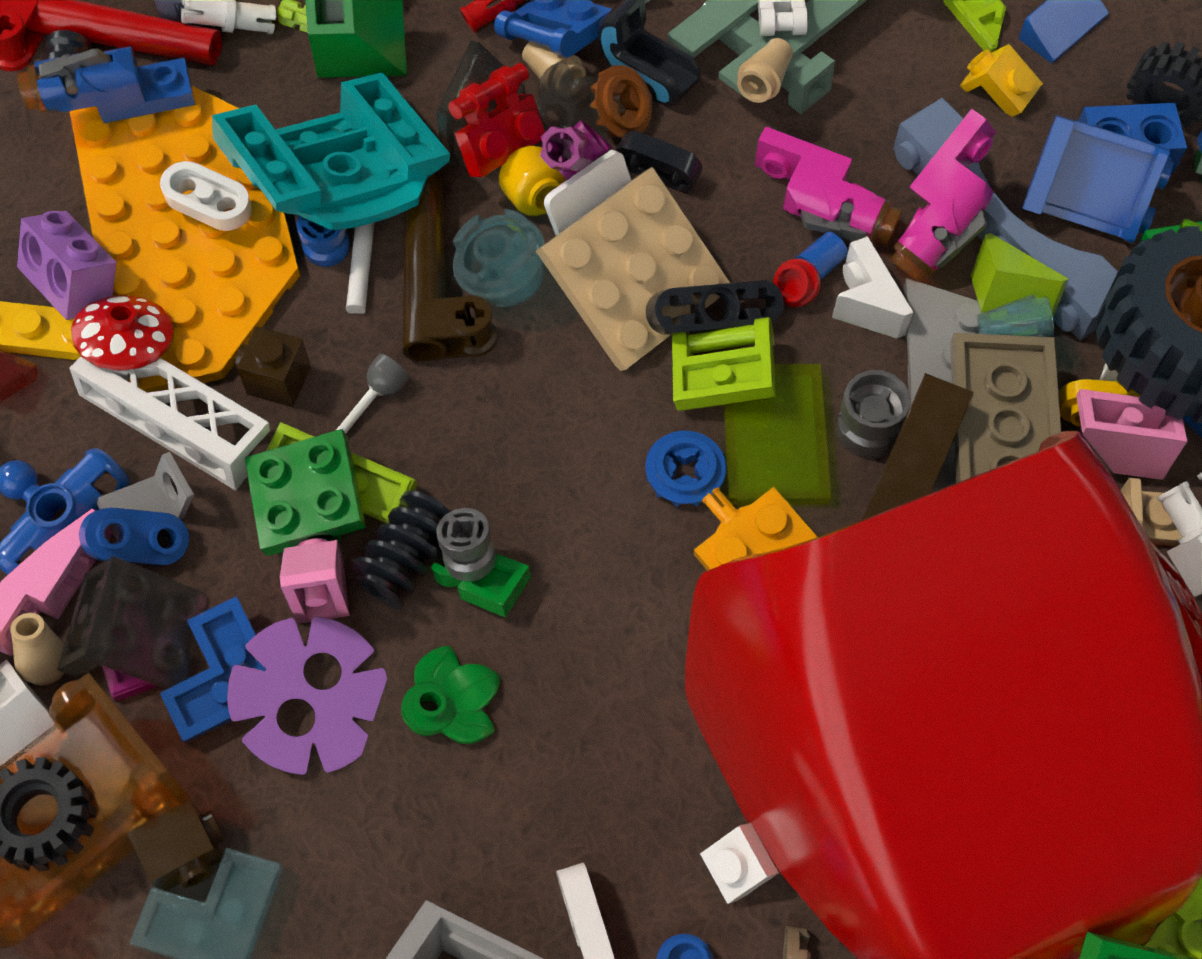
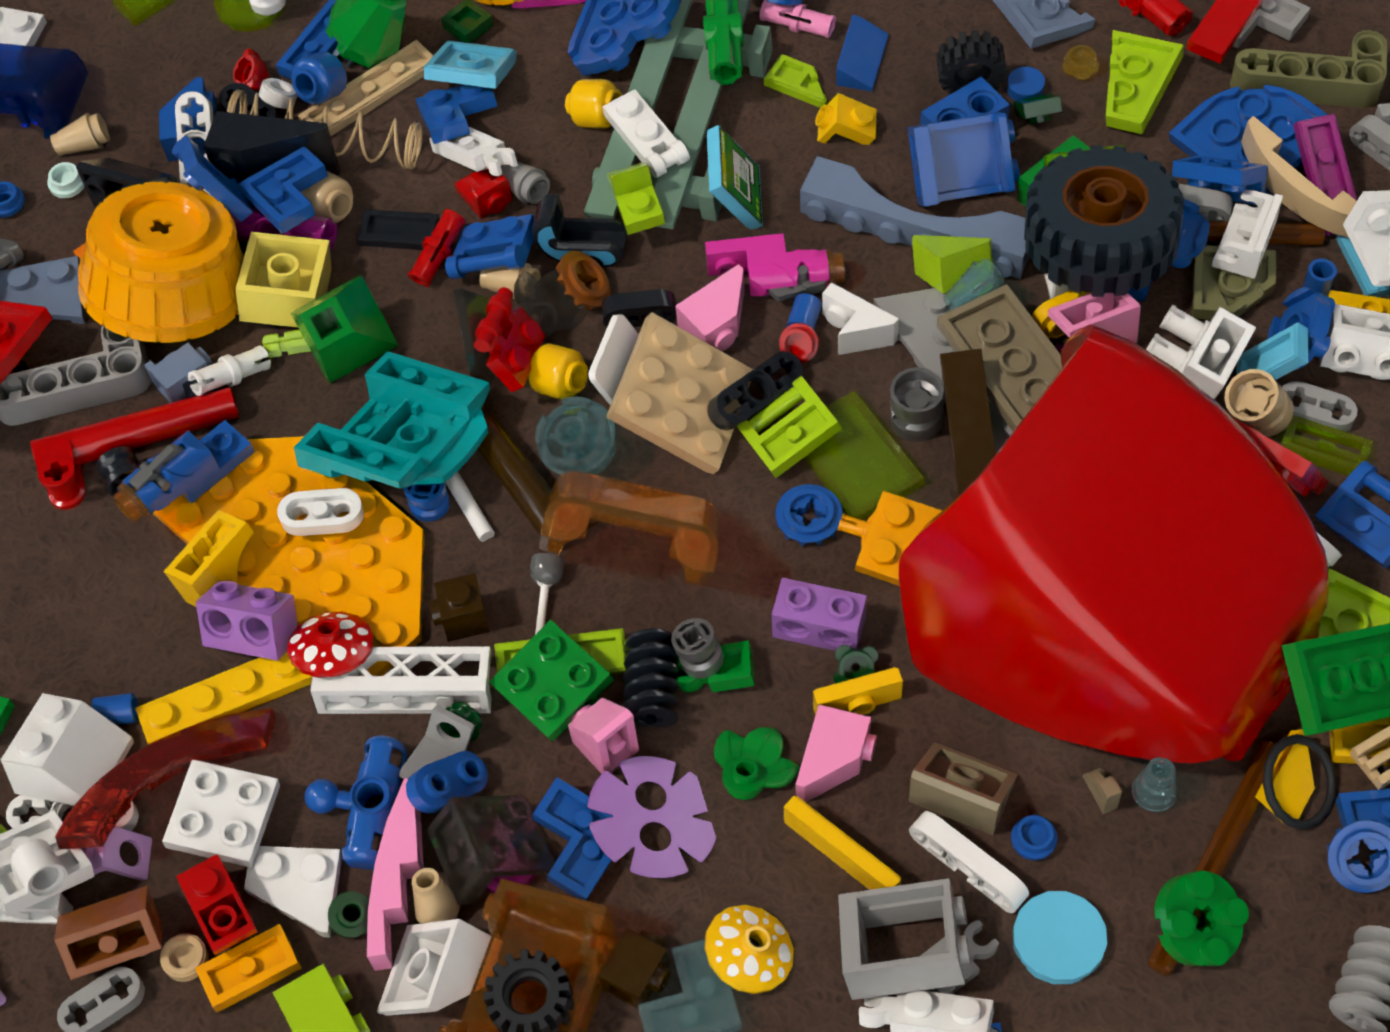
camera: 25 degrees left, 5 degrees down
magenta piece [540,120,614,180] -> none
white plate [700,823,779,904] -> none
tan cone [737,38,793,103] -> none
dark pink plate [890,109,997,282] -> none
none -> yellow arch [163,510,254,607]
none -> dark green plate [440,701,482,742]
none -> clear orange windscreen [539,471,719,587]
none -> lime slope [606,162,665,235]
none -> bright pink slope [676,264,745,351]
none -> yellow dish [704,905,794,994]
none -> tile [707,125,763,229]
none -> medium lavender brick [771,578,867,651]
none -> yellow tile [784,796,901,890]
none -> bright pink slope [796,705,877,802]
none -> yellow plate [813,667,903,715]
none -> dark green plate [833,644,878,684]
none -> dark tan slope [909,742,1018,835]

